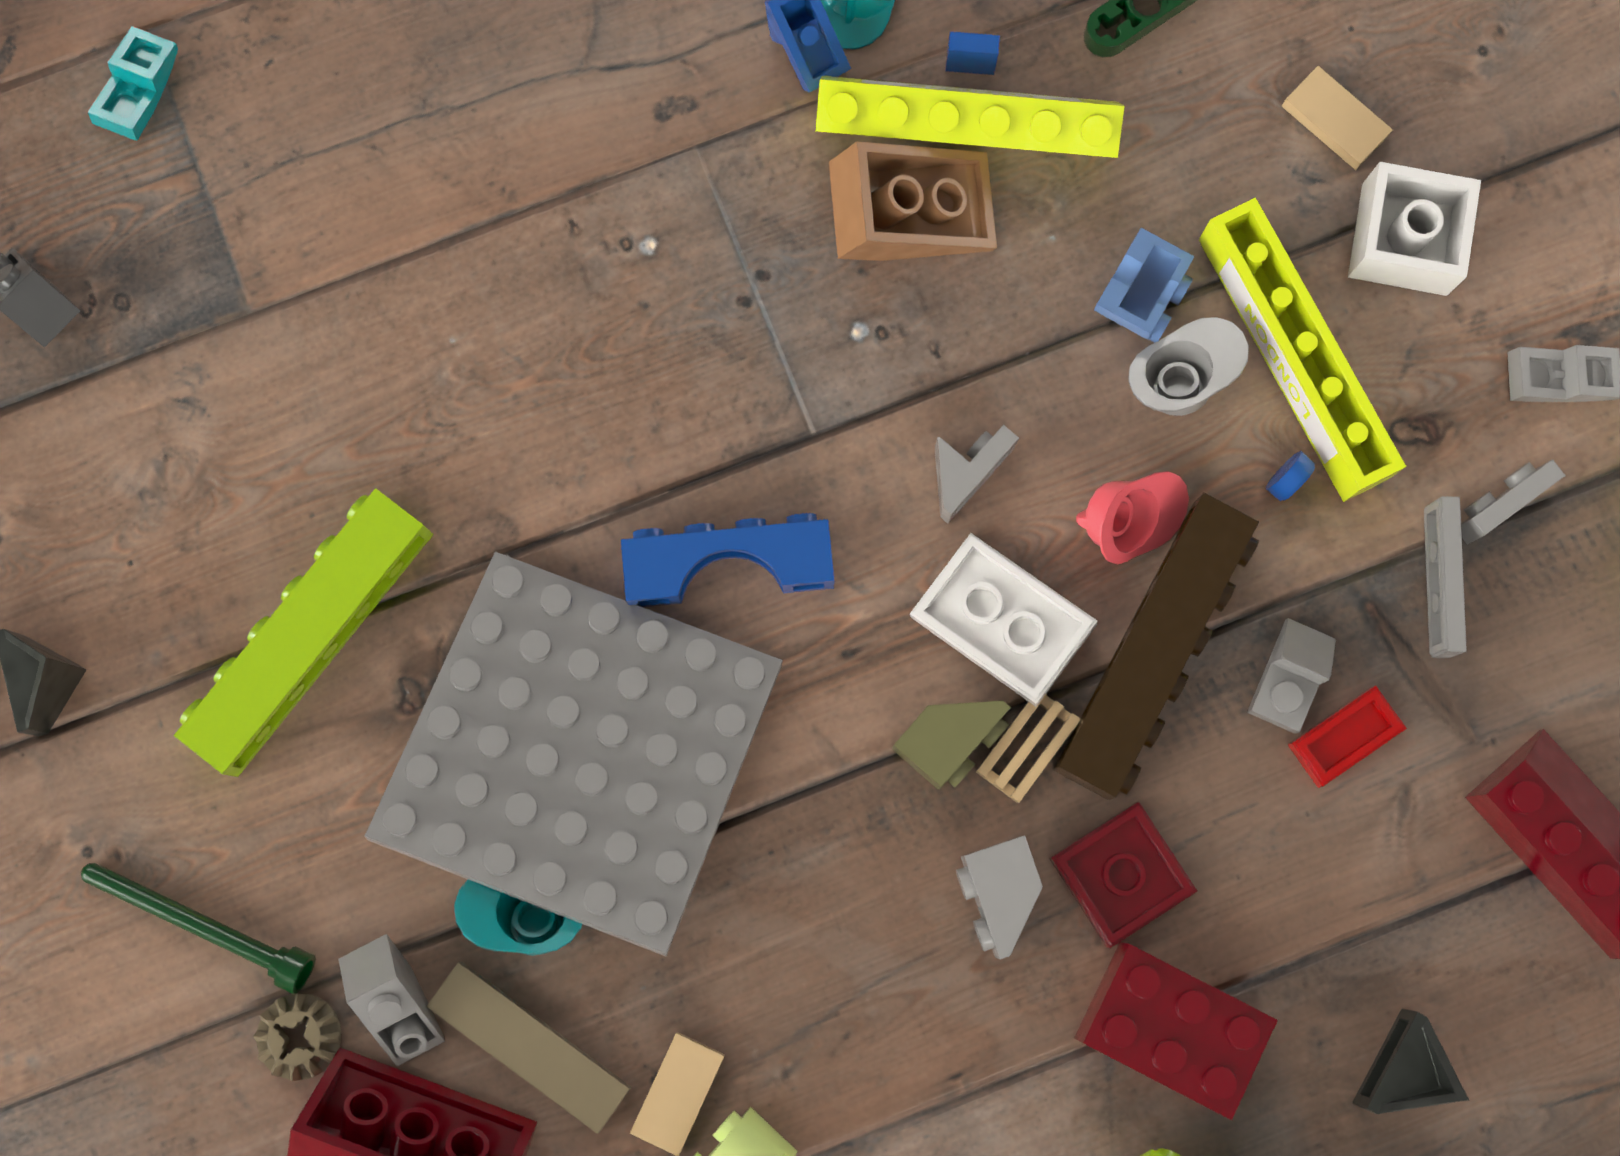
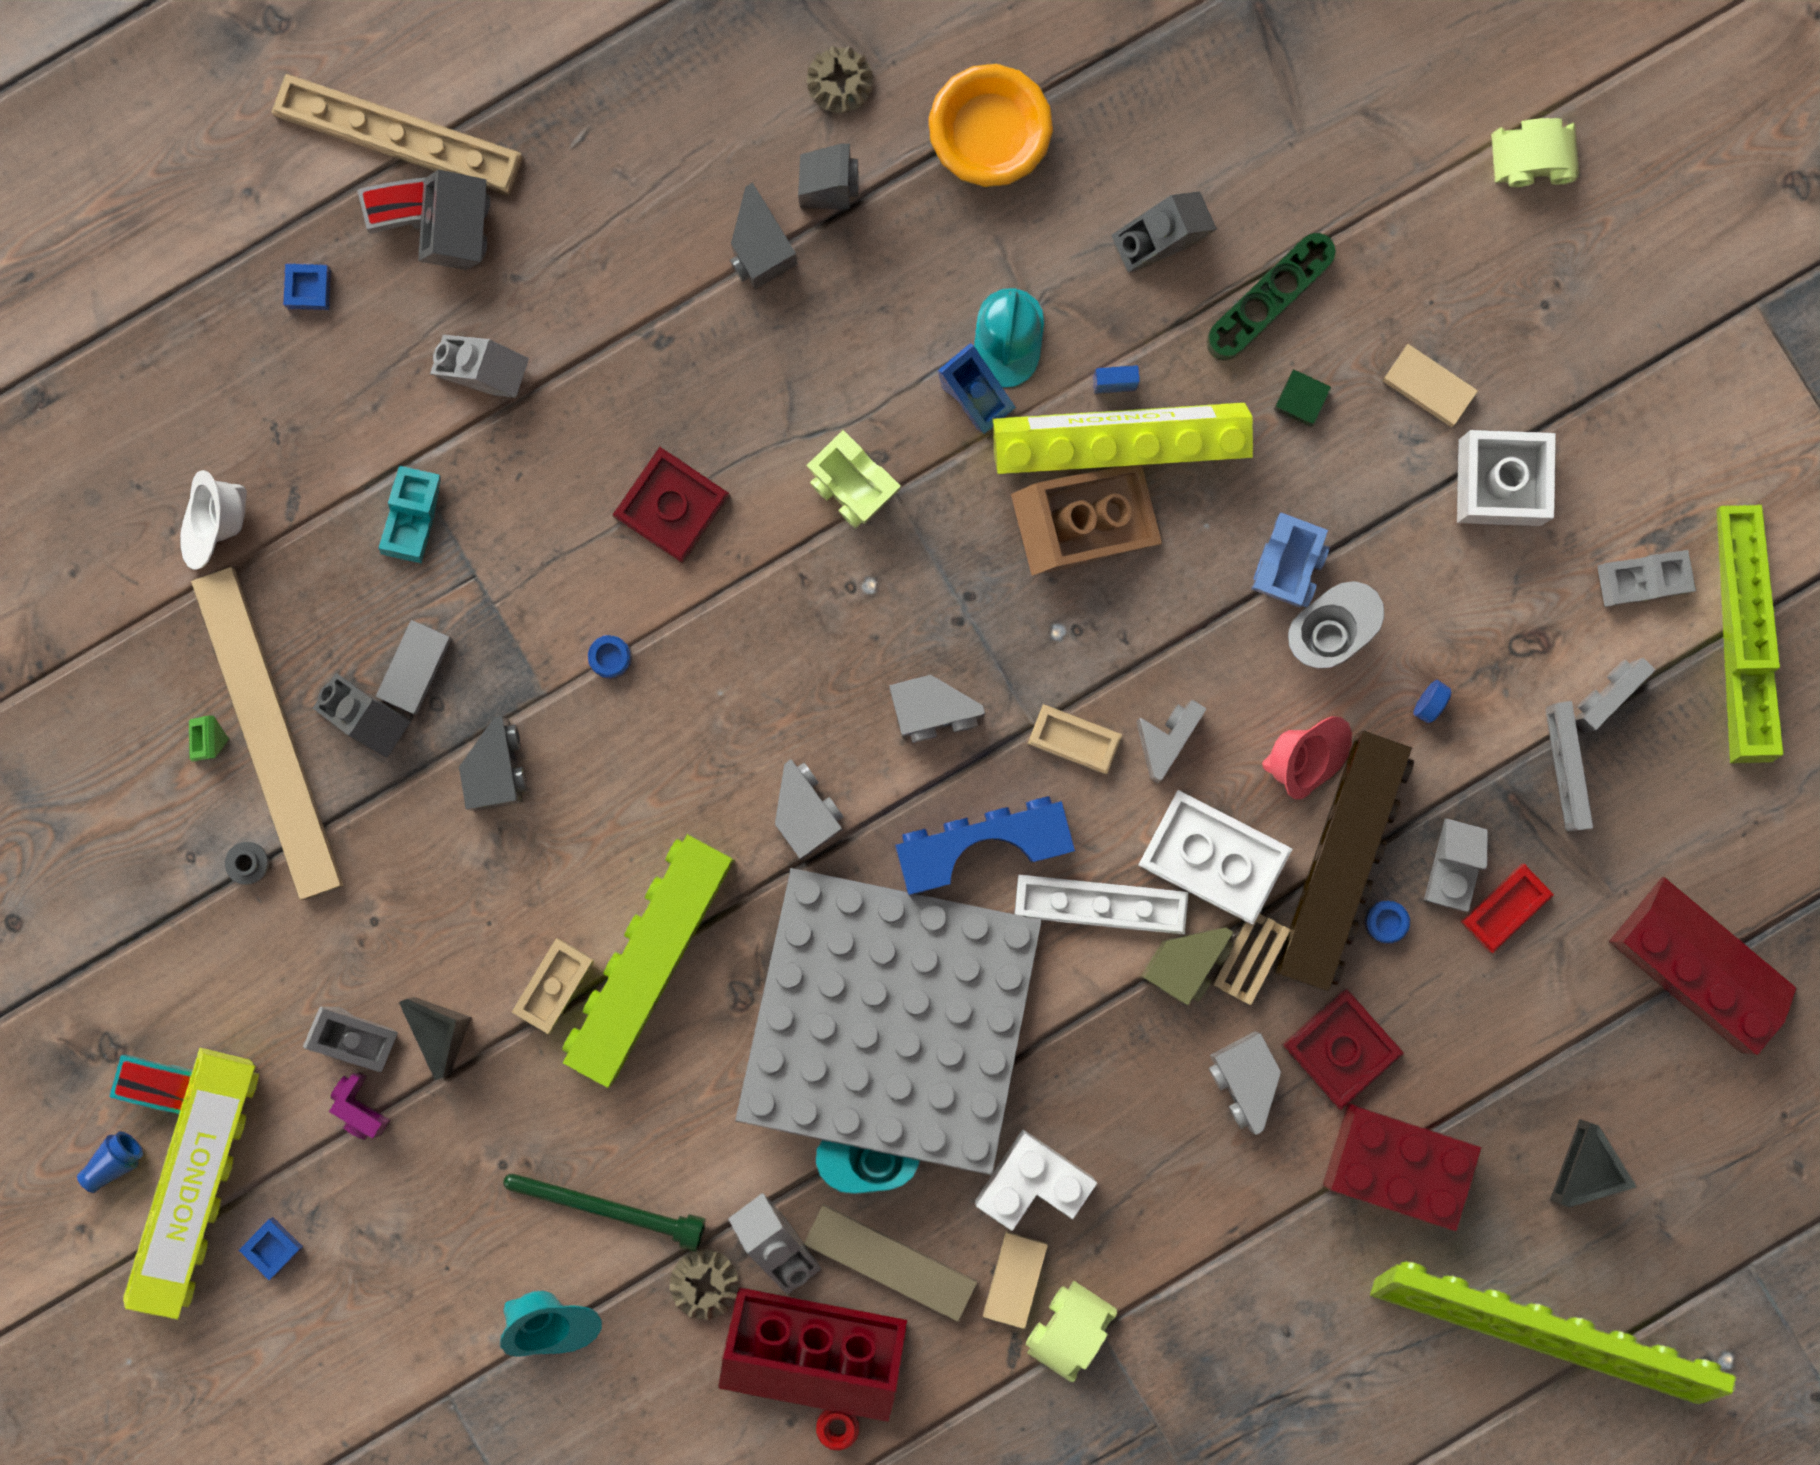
camera: 10 degrees left, 5 degrees up
neon yellow brick [1199,197,1406,502] -> none
none -> light grey tile [376,620,452,715]
none -> dark grey slope [459,716,528,811]
none -> teal piece [500,1290,602,1357]
none -> tan plate [512,938,595,1034]
none -> blue tile [588,635,632,679]
none -> dark red tile [612,447,730,564]
none -> light grey slope [775,759,844,860]
none -> yellowish green cylinder [807,431,901,528]
none -> light grey slope [889,675,985,743]
none -> white brick [975,1129,1097,1231]
none -> white tile [1014,875,1189,935]
none -> tan tile [1027,704,1122,775]
none -> dark green tile [1274,369,1331,427]
none -> blue tile [1365,901,1410,943]

